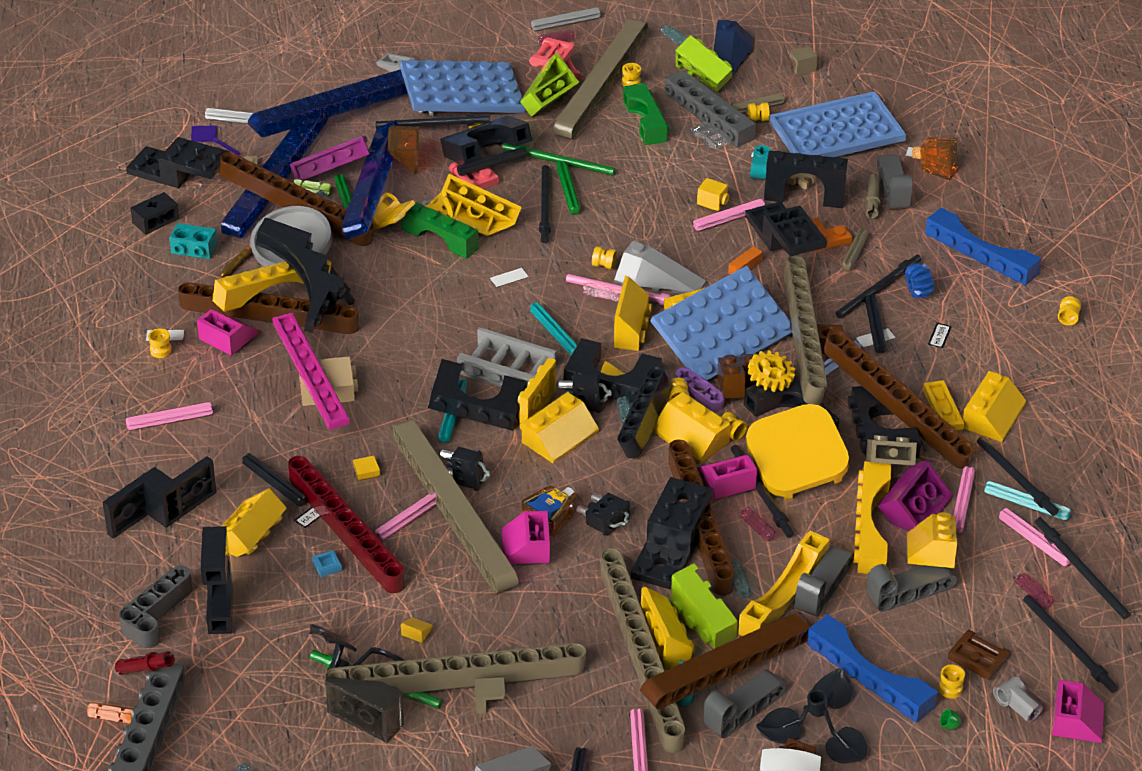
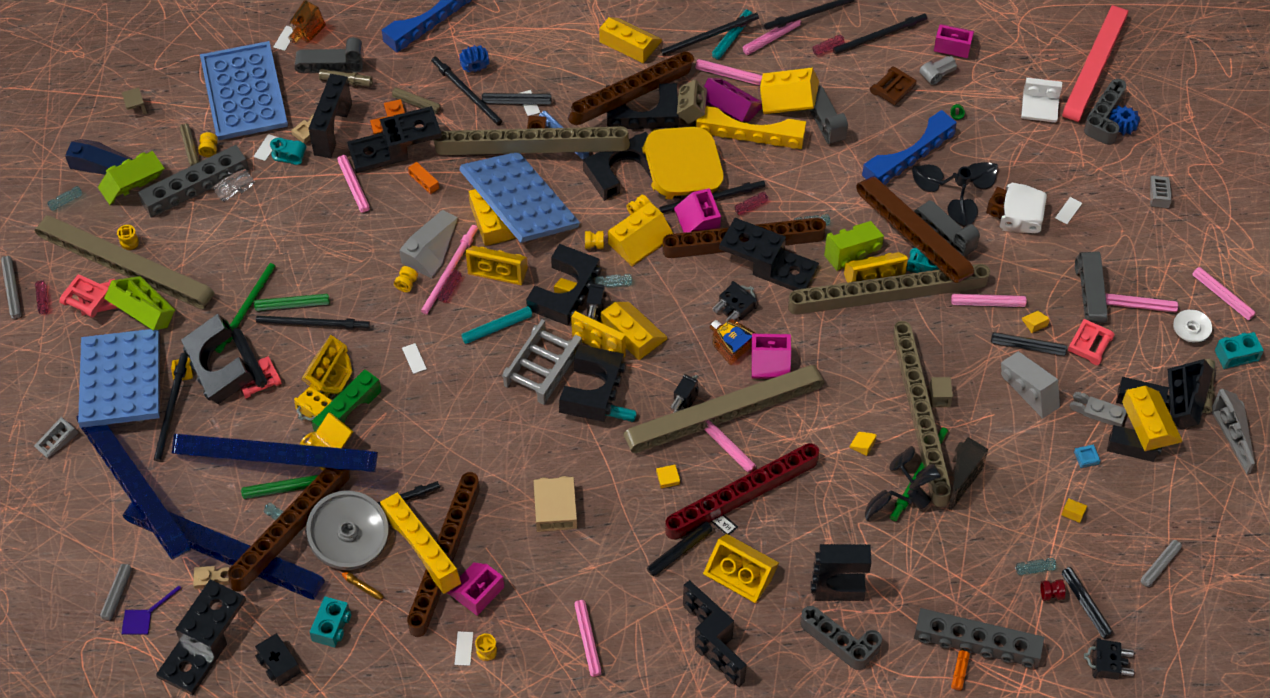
camera: 85 degrees left, 15 degrees up
dark red pin [115,651,175,675] -> none
black arch [256,217,346,333] -> none
dark pink tile [272,313,350,430] -> none
magenta fence [290,136,370,180] -> none
lime axle [293,179,332,195] -> none
dark azure tile [312,550,342,577] -> none
clear orange slope [388,126,419,175] -> none
black beam [617,365,672,459] -> none
green arch [623,83,670,145] -> none
medium lavender beam [675,368,725,411] -> none
yellow brick [697,178,729,211] -> none
reddish brown brick [717,354,757,398] -> none
yellow arch [738,530,830,636] -> none
yellow gear [747,350,795,392] -> none
dark grey beam [795,545,854,617] -> none
yellow plate [923,380,964,430] -> none
sticker [928,323,952,349] -> none
yellow wheel [938,664,965,699] -> none

